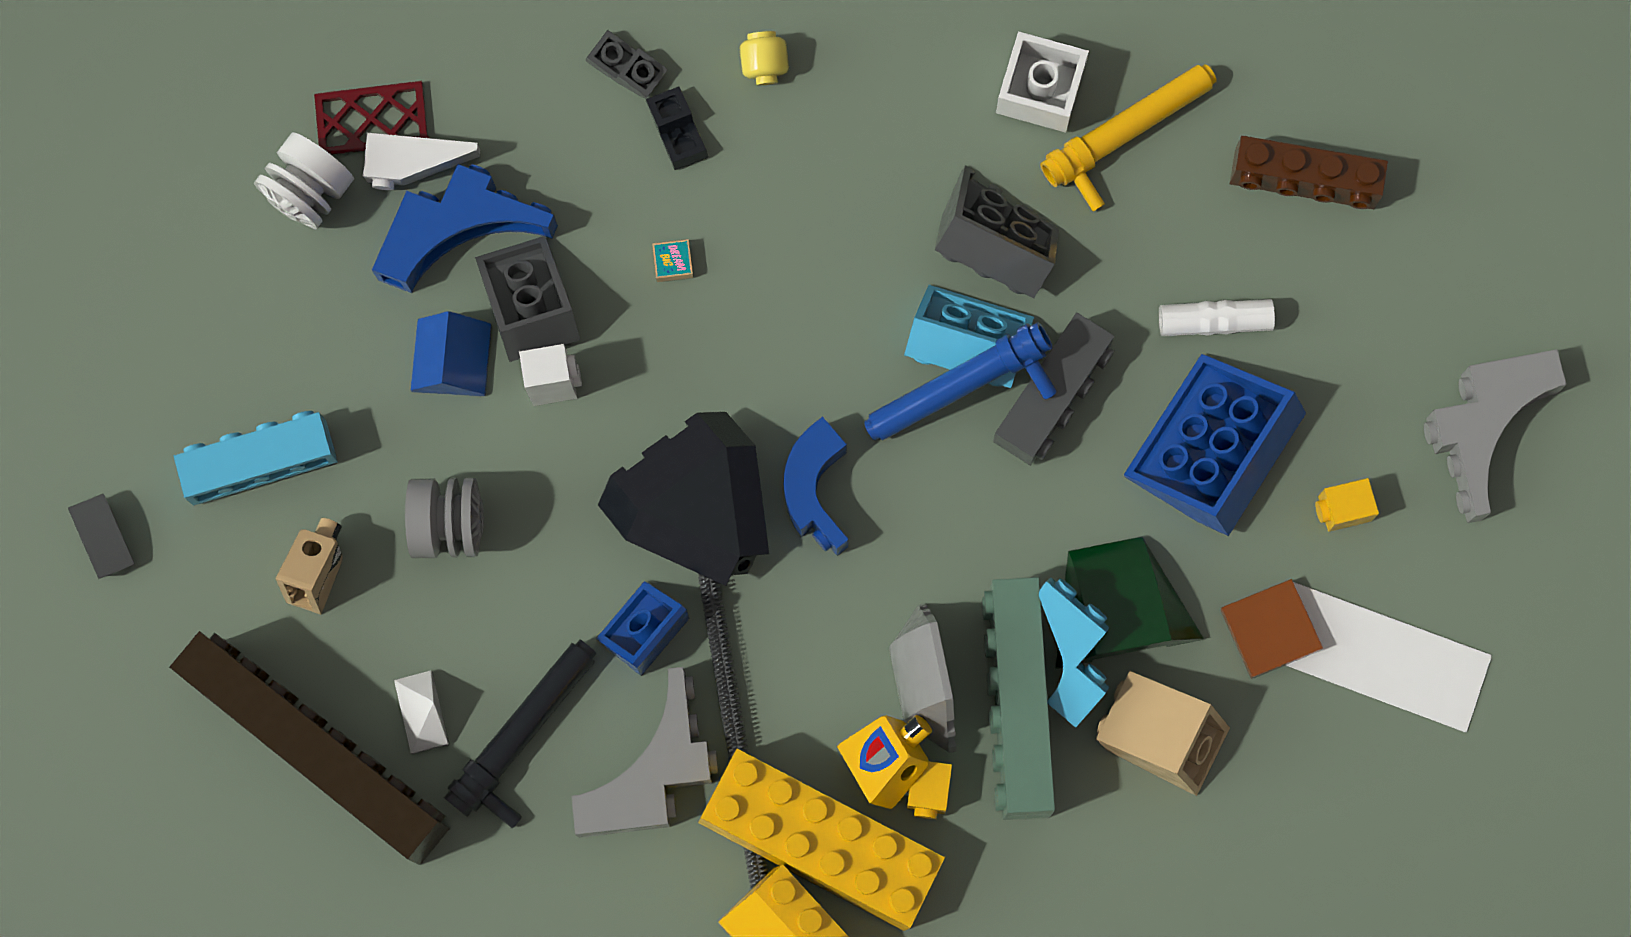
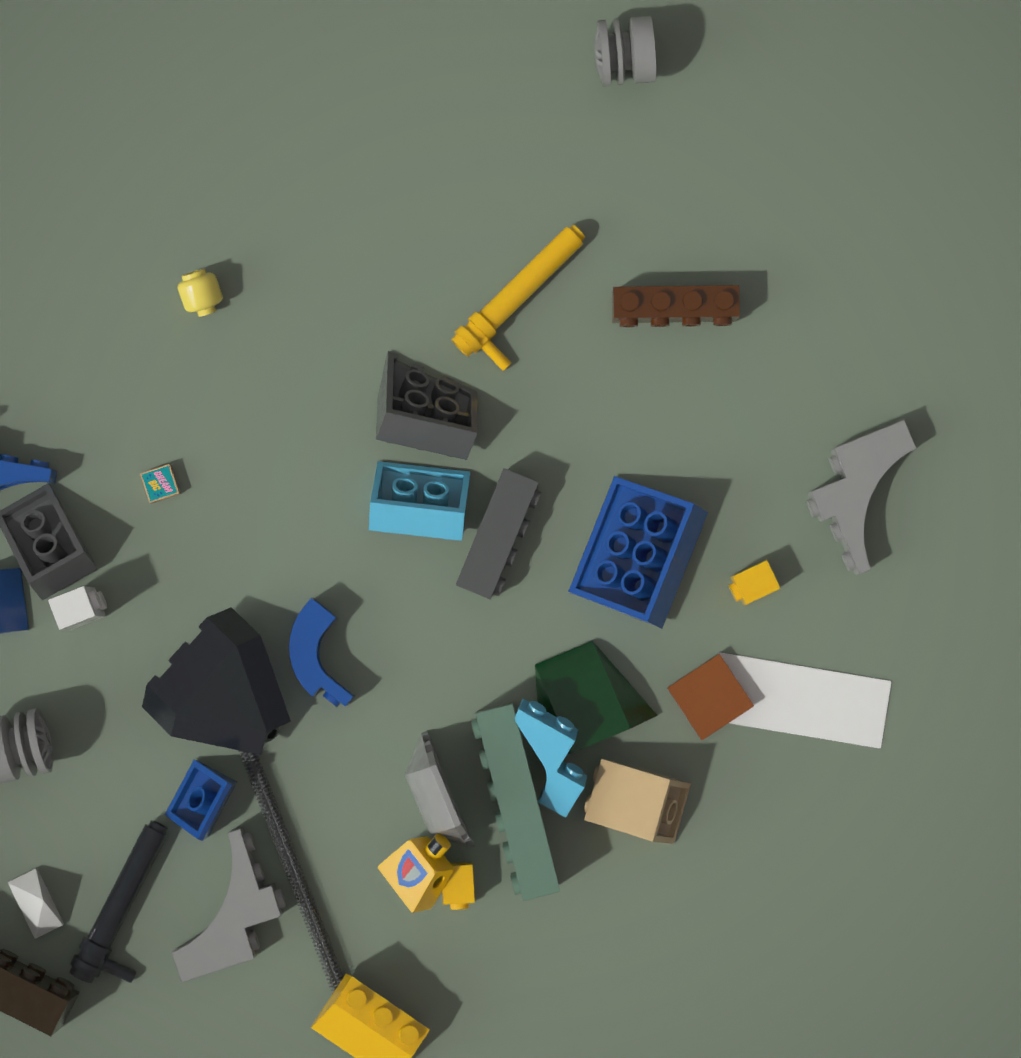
camera: 15 degrees left, 10 degrees up
dark grey slope [585,30,668,99] -> none
black slope [646,86,708,170] -> none
yellow brick [698,749,945,931] -> none
blue cylinder [864,322,1057,440] -> none
white brick [996,31,1089,133] -> none
white axle [1159,299,1275,336] -> none

